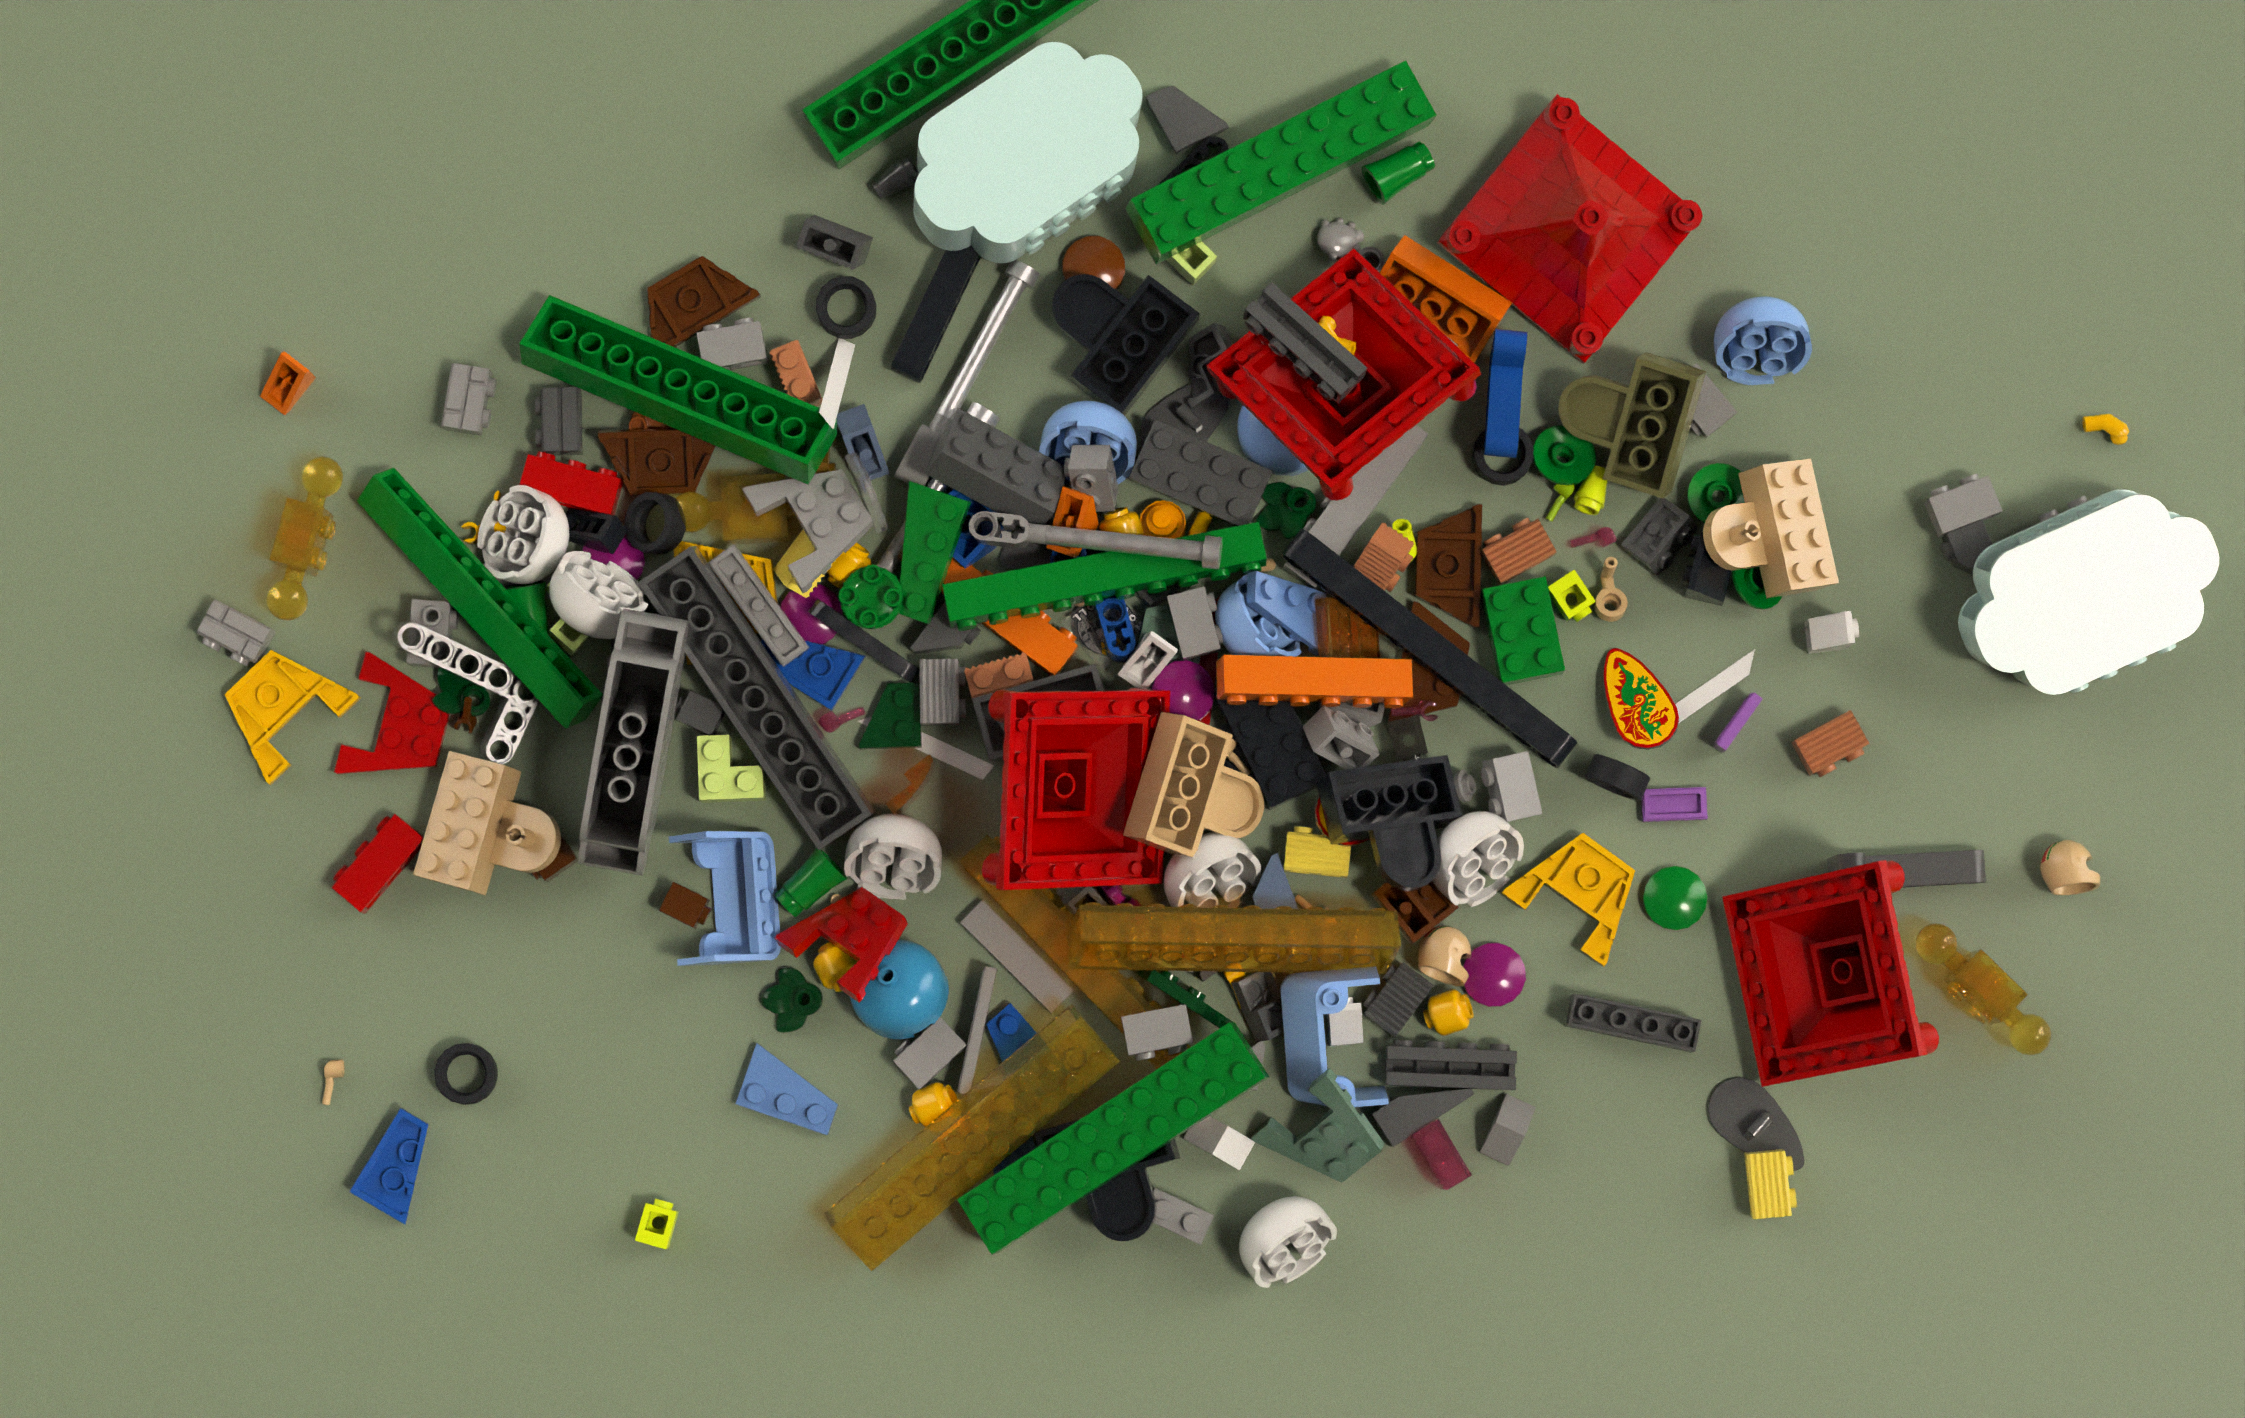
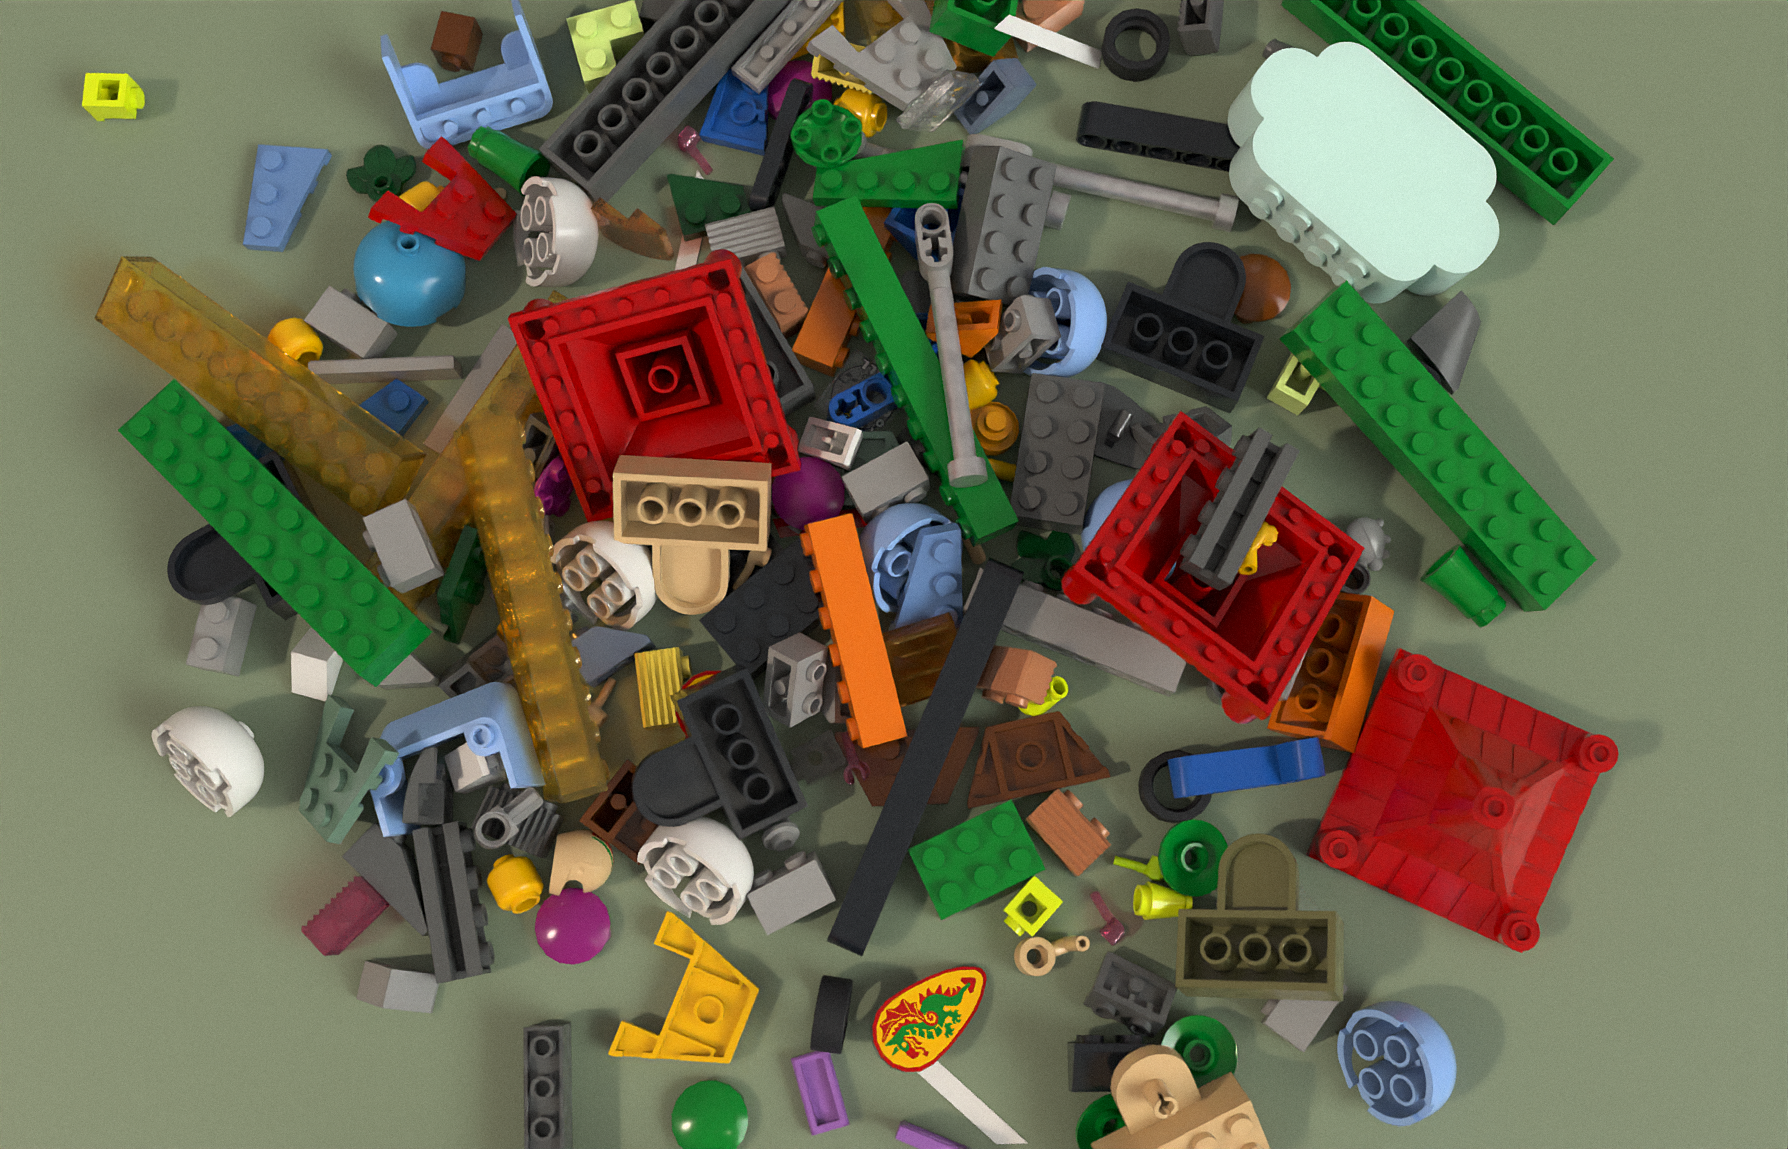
camera: 80 degrees right, 5 degrees down
none -> dark grey slope [402,747,454,826]
none -> light grey axle [474,787,544,849]

